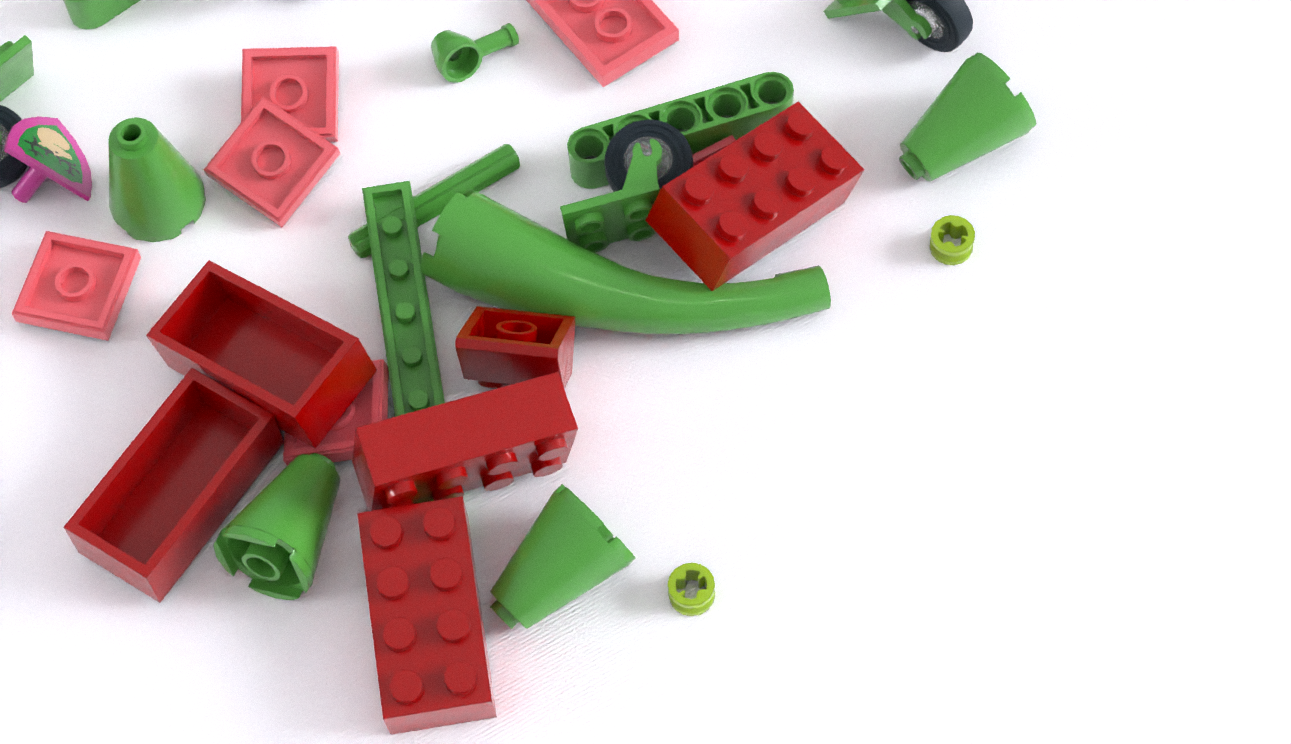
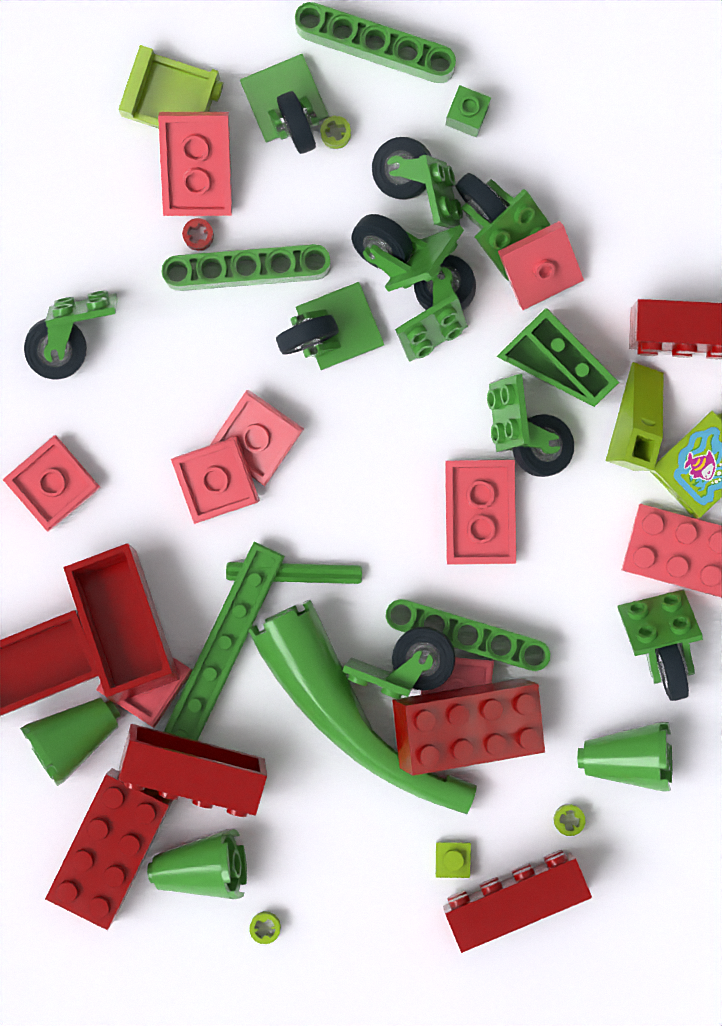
camera: 35 degrees right, 25 degrees up
shield [4,116,92,203] -> none
bright green cone [108,117,206,242] -> none
bright green bar [431,23,519,83] -> none
red slope [455,306,576,389] -> none
none -> lime plate [435,842,471,878]
none -> red piece [443,850,593,953]

